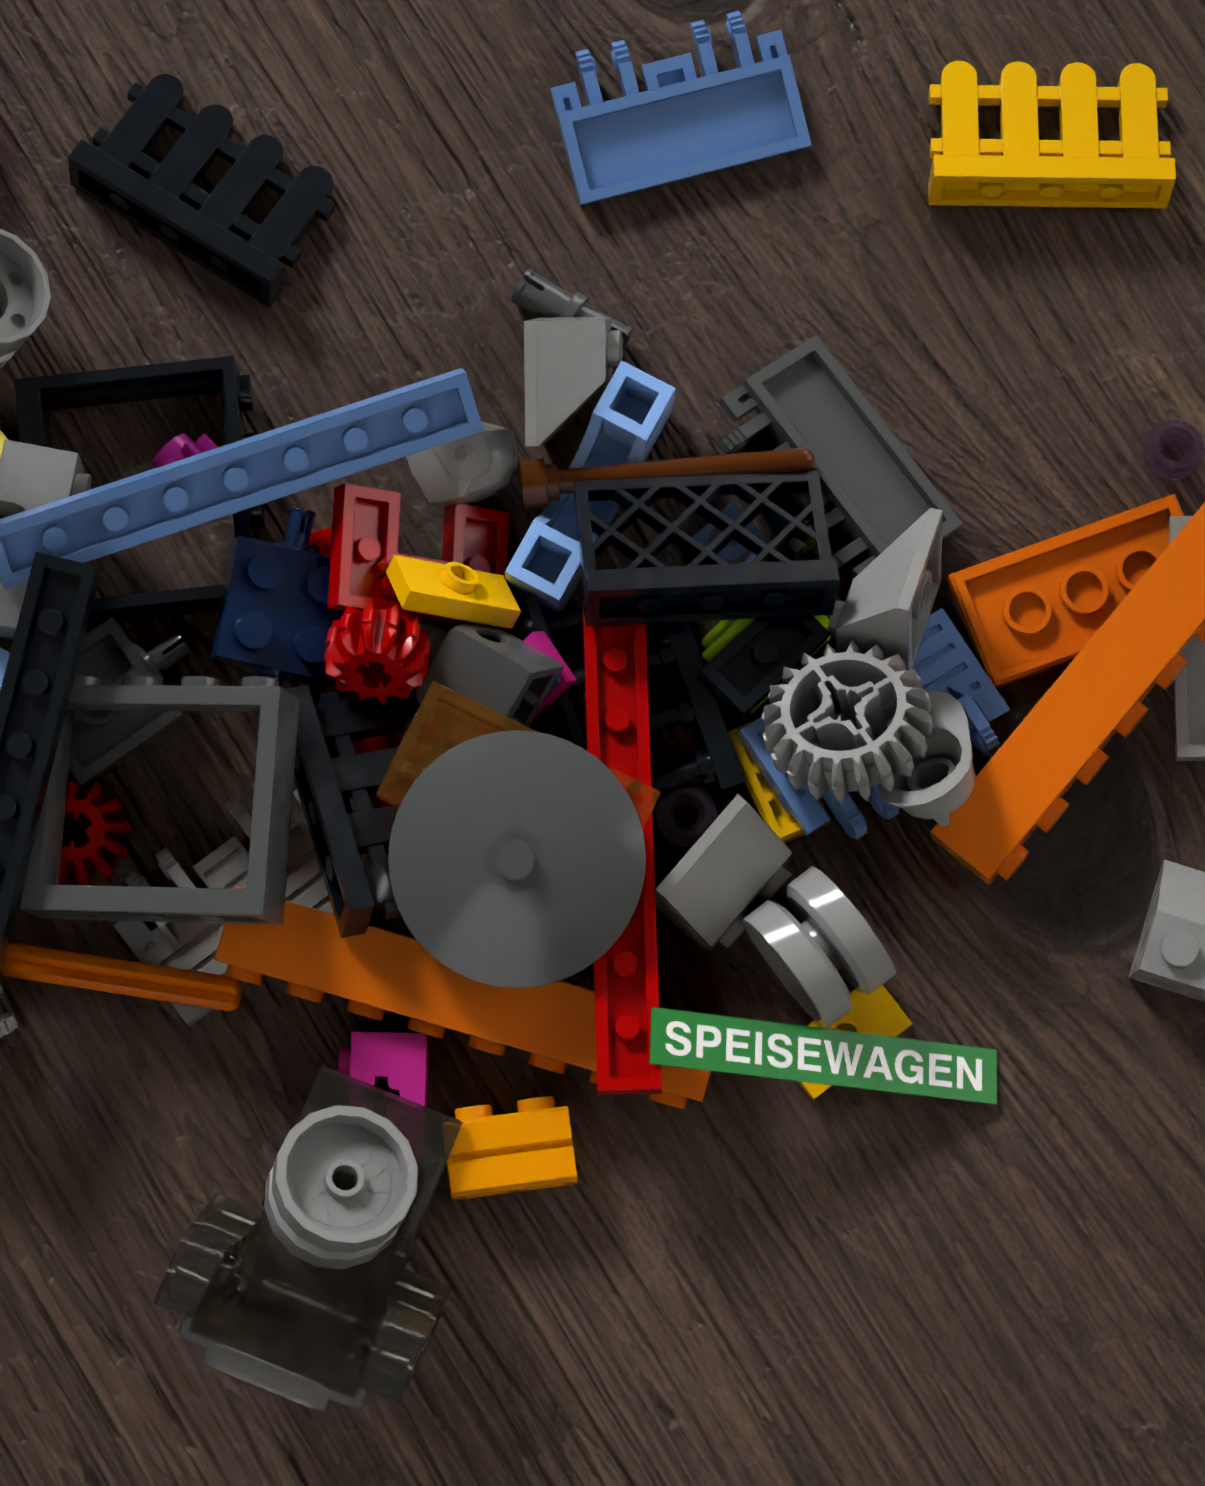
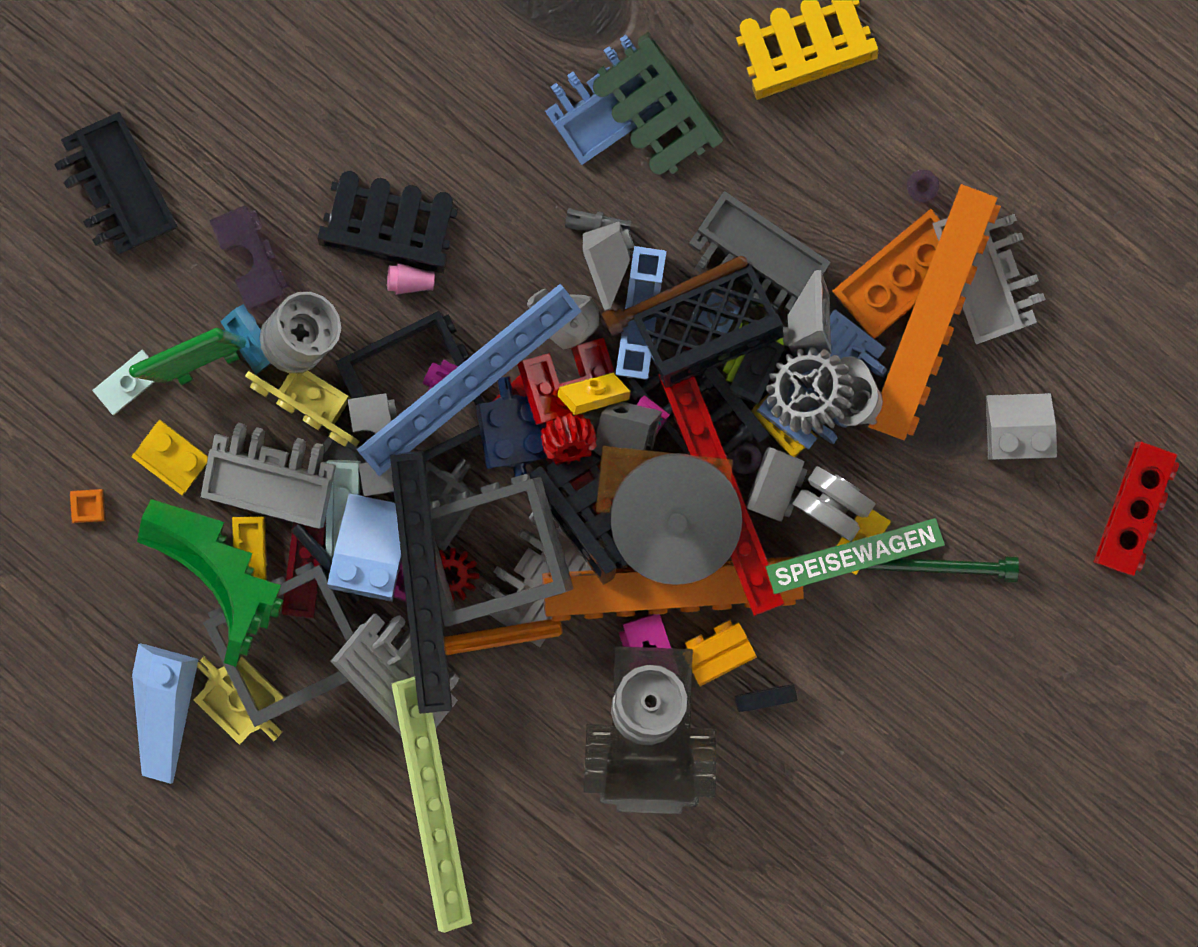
camera: 20 degrees left, 10 degrees up
none -> bright pink cone [387,263,434,295]
none -> dark green fence [593,32,724,174]
none -> black beam [735,684,798,712]
none -> dark green piece [866,556,1019,583]

